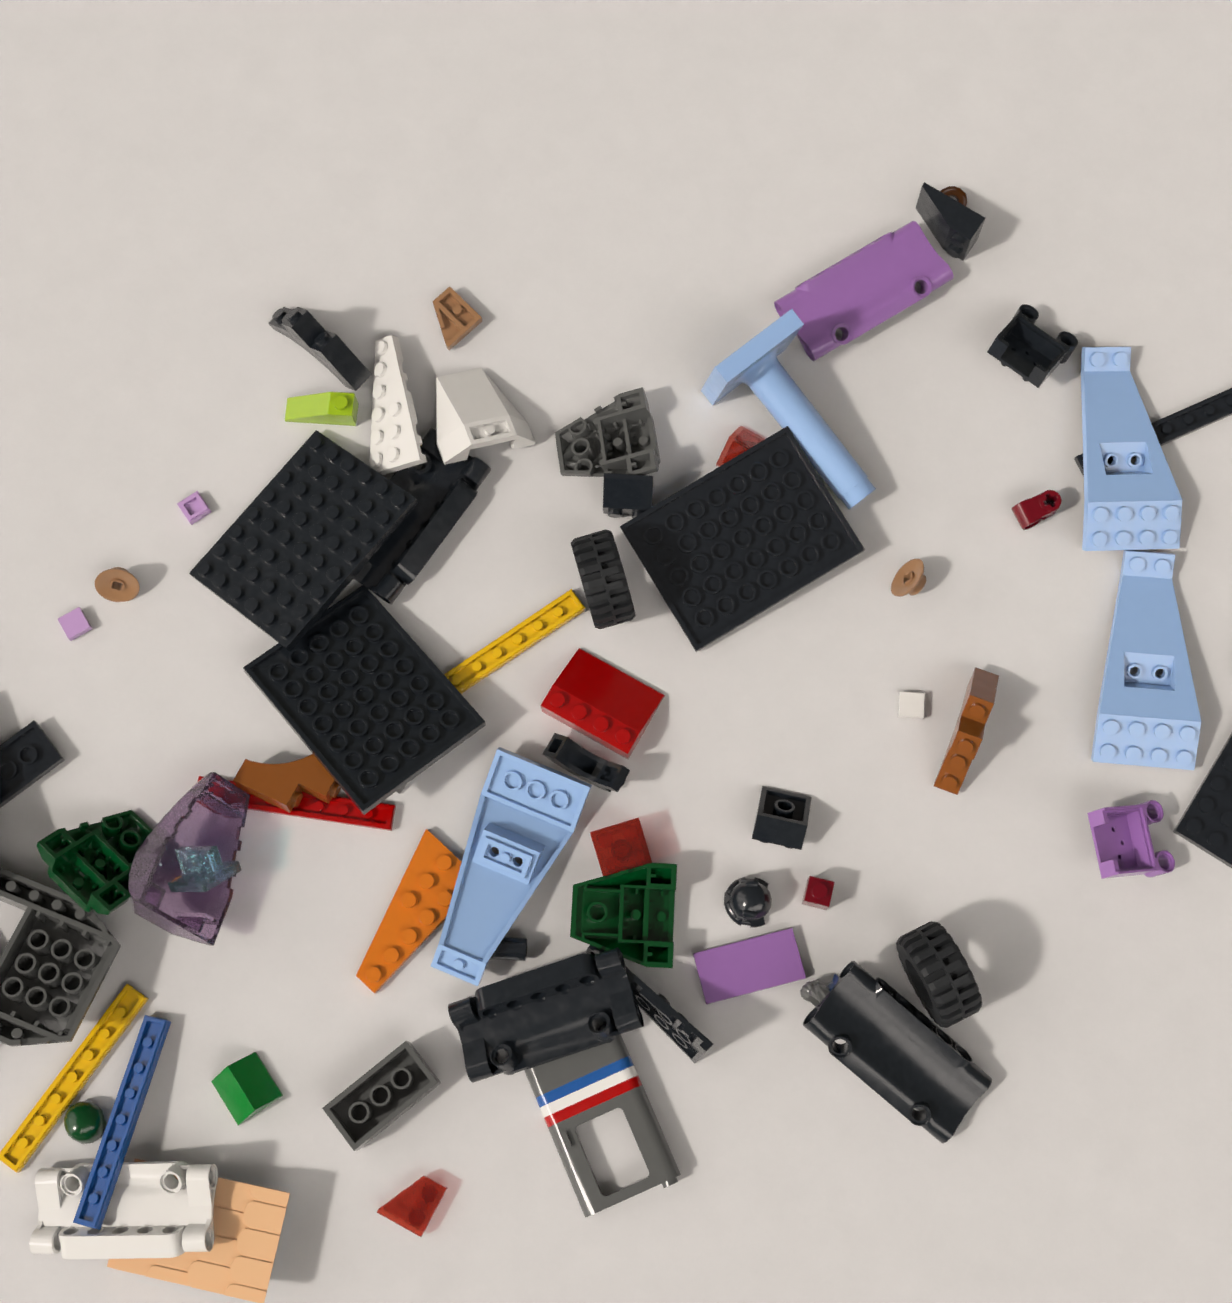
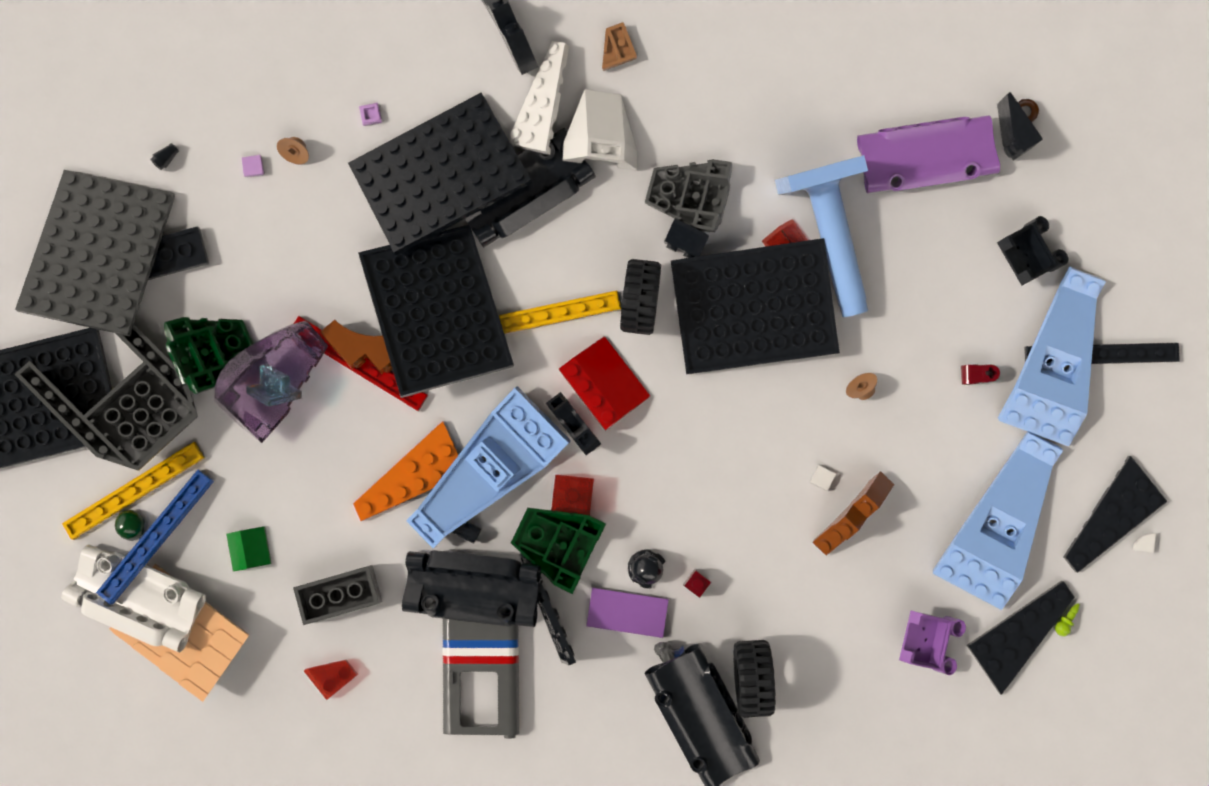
camera: 20 degrees right, 10 degrees up
lime slope [285,392,359,426] -> none
black slope [752,786,812,850] -> none

